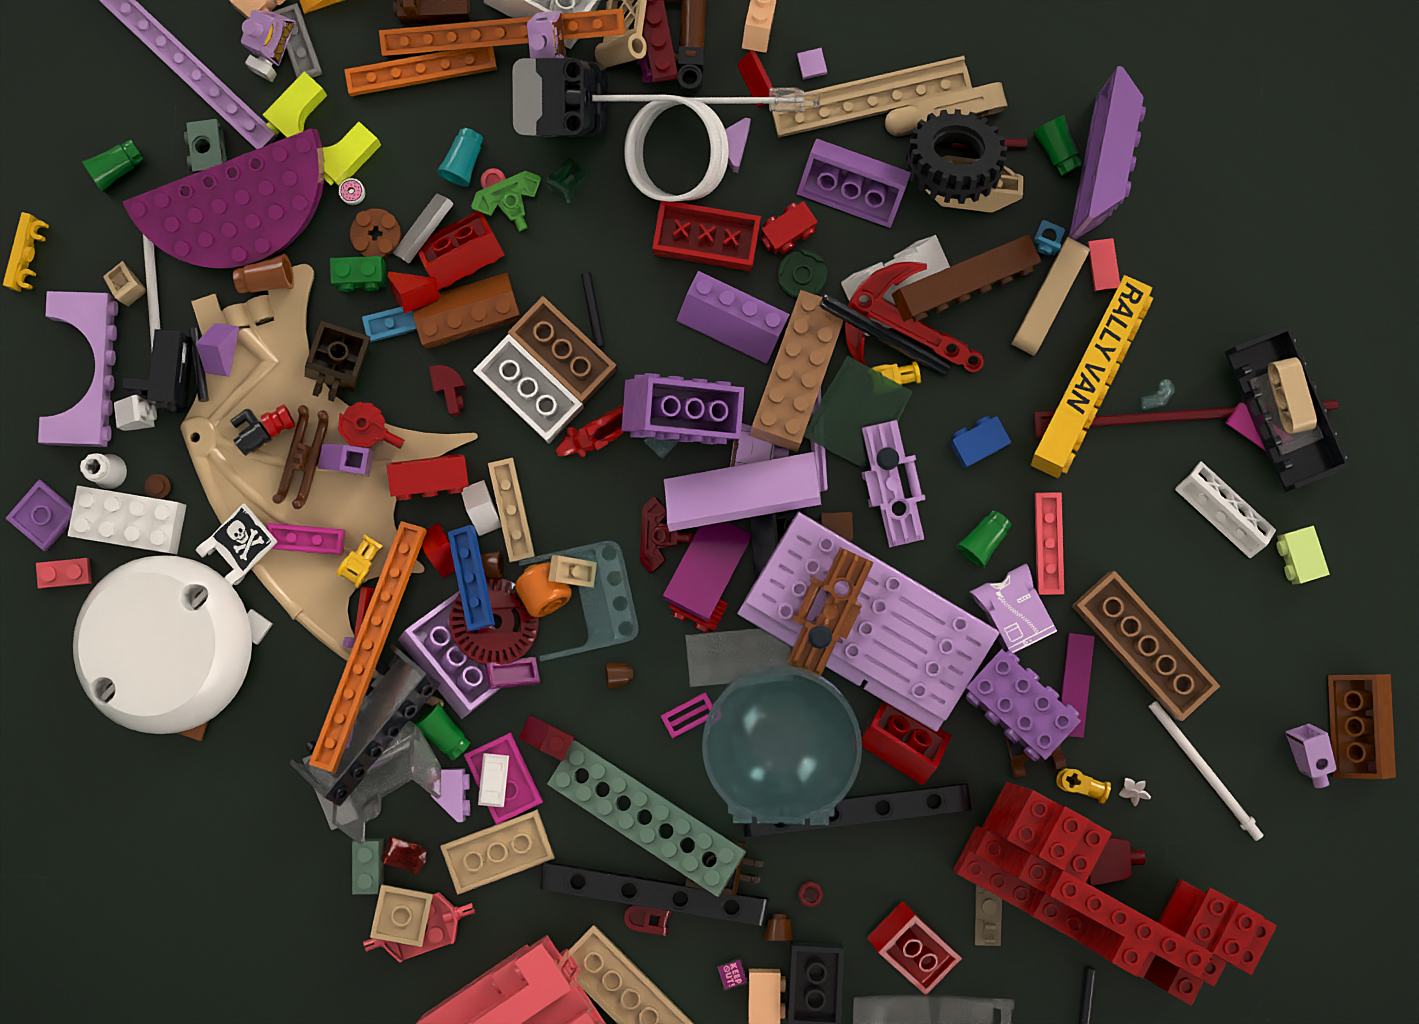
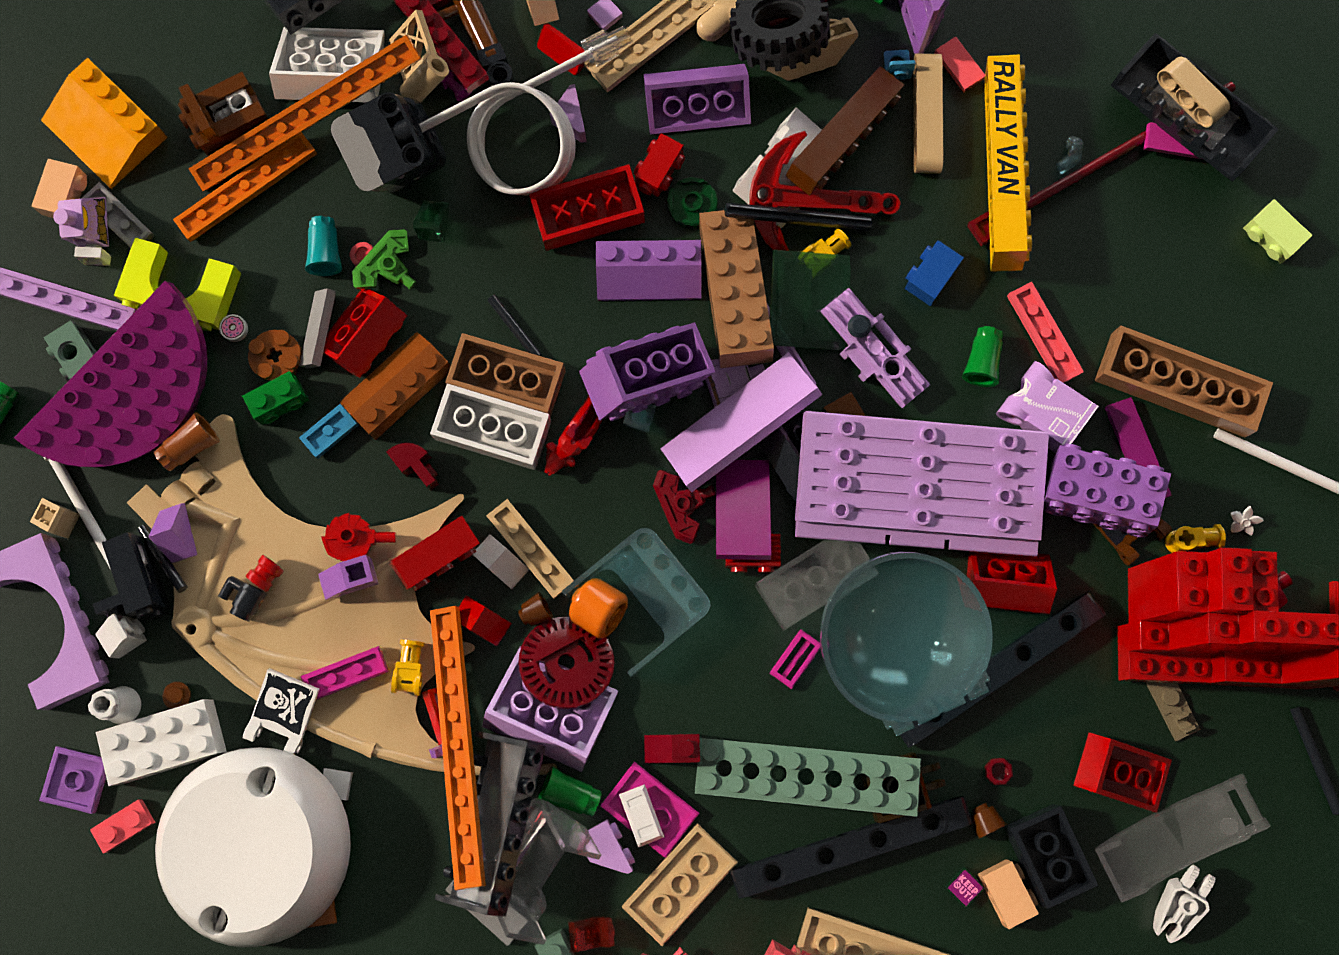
camera: 25 degrees left, 5 degrees down
reddish brown piece [272,405,329,509] -> none
dark brown hinge [304,321,370,402] -> none
red slope [387,272,440,313] -> none
blue plate [448,525,495,631] -> none
magenta tile [485,657,540,689] -> none
lavender torso [527,11,566,58] -> none
tan plate [548,555,597,588] -> none
reddish brown hat [605,662,633,690] -> none
dark red plate [624,905,672,936] -> none
dark orange piece [787,547,874,677] -> none
white fence [1175,461,1276,558] -> none

